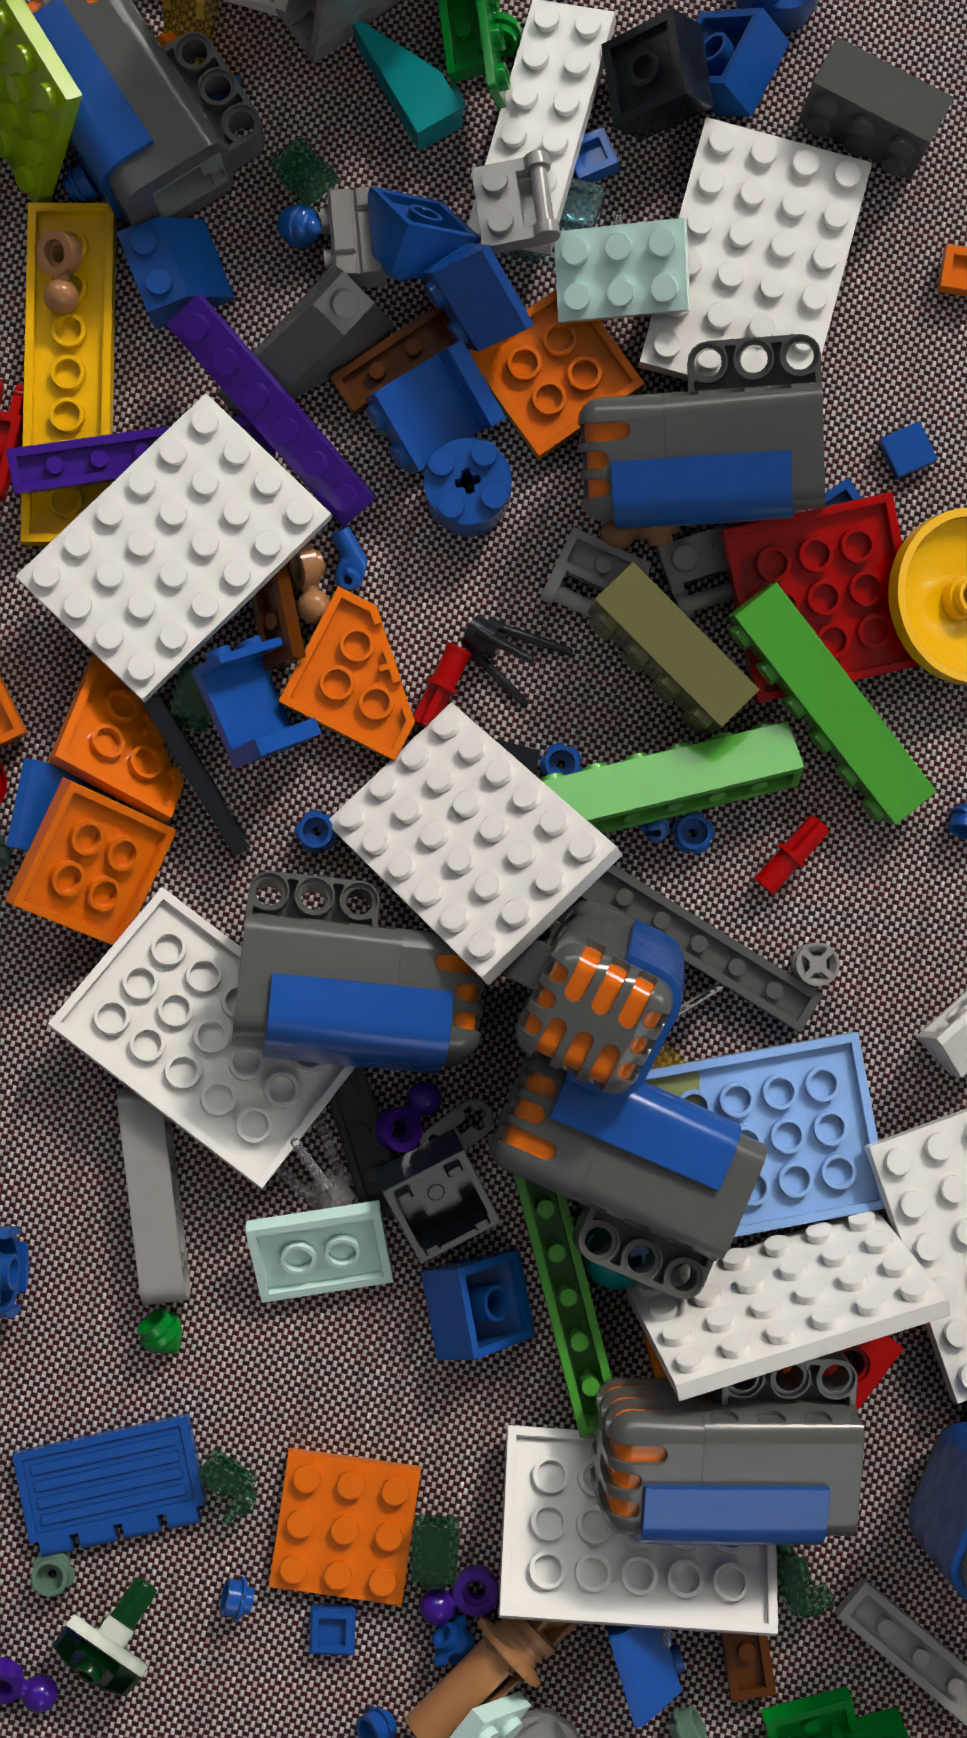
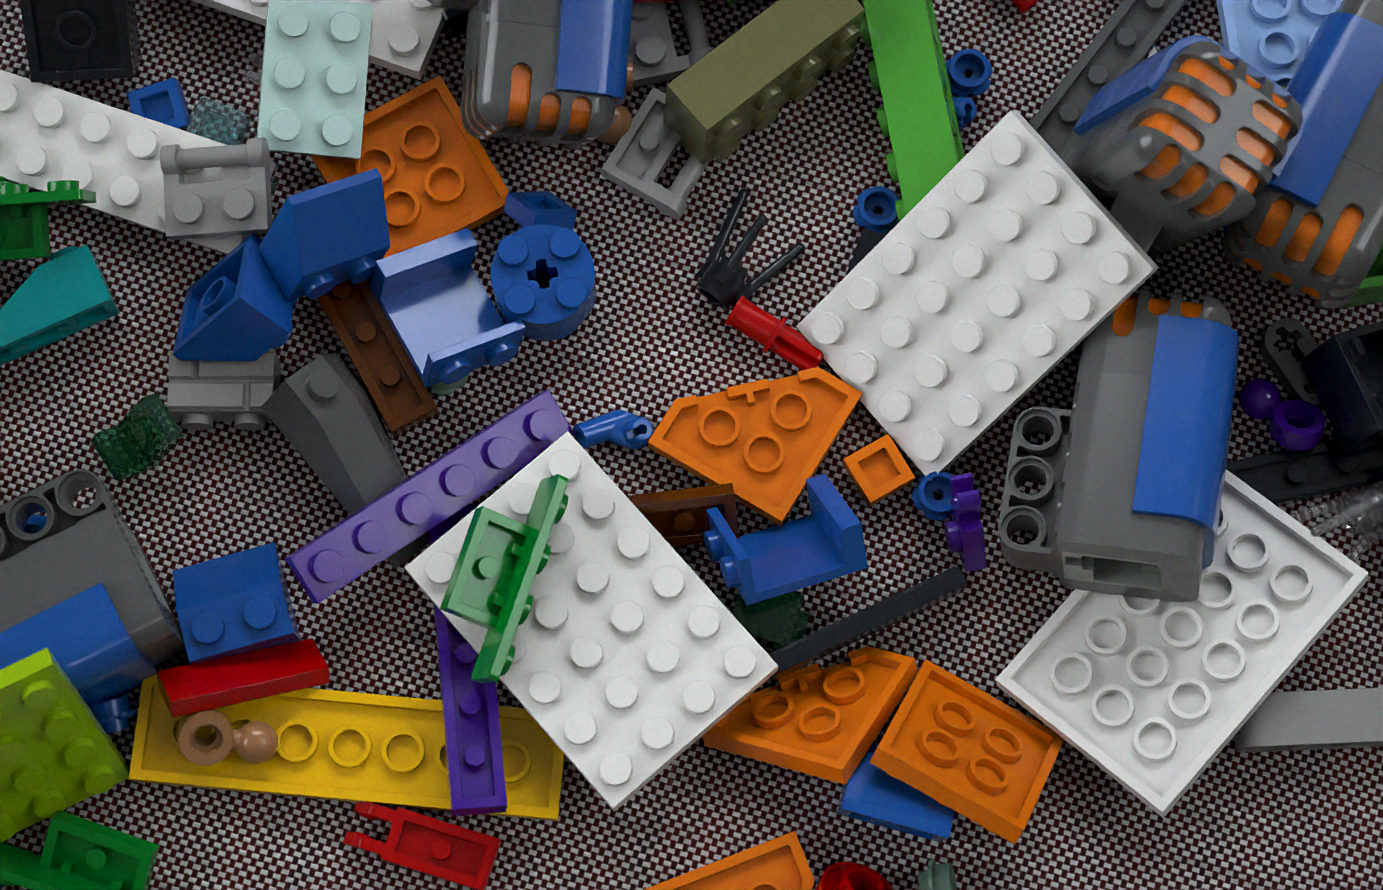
camera: 85 degrees left, 10 degrees down
blue plate [278,203,322,249] -> none
medium nougat plate [287,543,330,624] -> none
none -> red tile [157,638,329,717]
none -> green bracket [440,474,569,684]
none -> blue plate [503,191,577,230]
none -> orange plate [842,434,915,507]
none -> dark purple plate [944,473,986,572]

